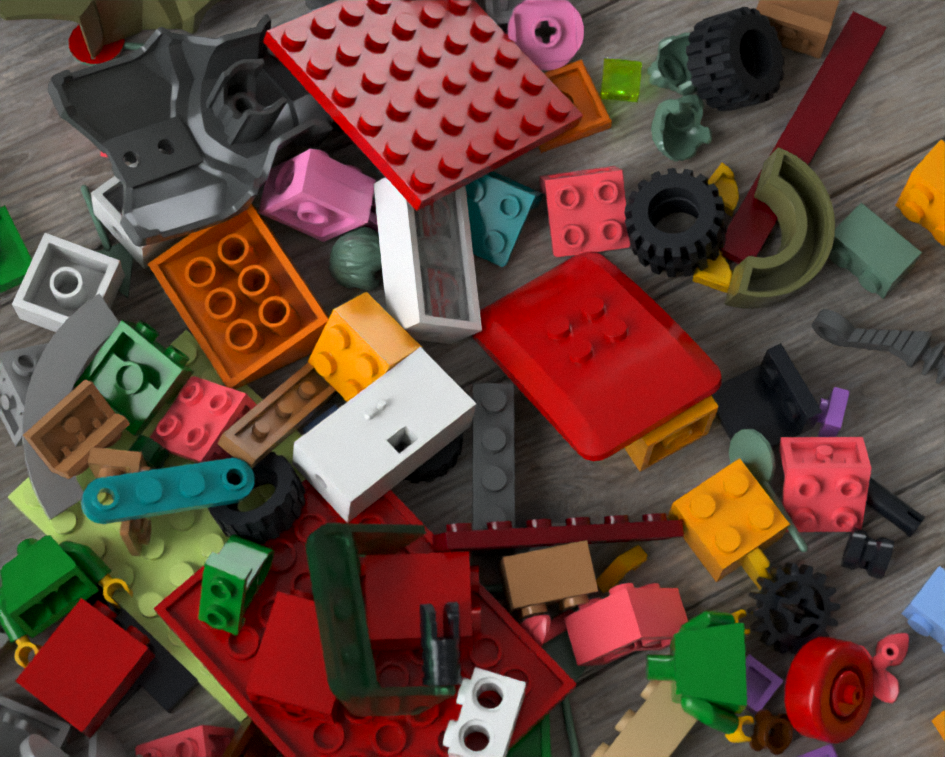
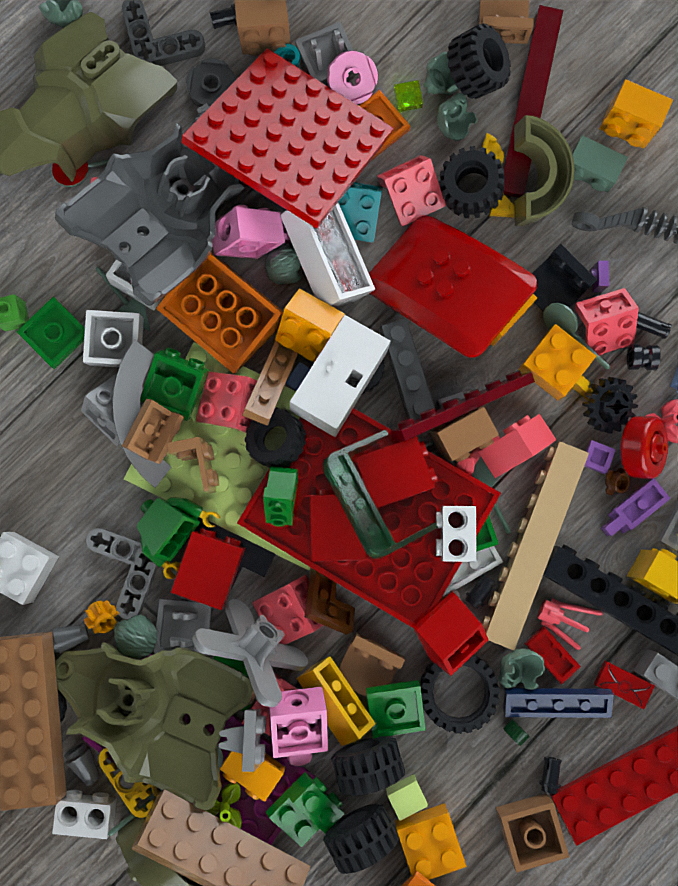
camera: 15 degrees left, 15 degrees up
teal plate [81,458,255,524] -> none
dark green axle [128,435,169,470] -> none
black hinge [419,602,462,686] -> none
yellow tile [596,545,648,593] -> none
green torso [646,609,754,743] -> none

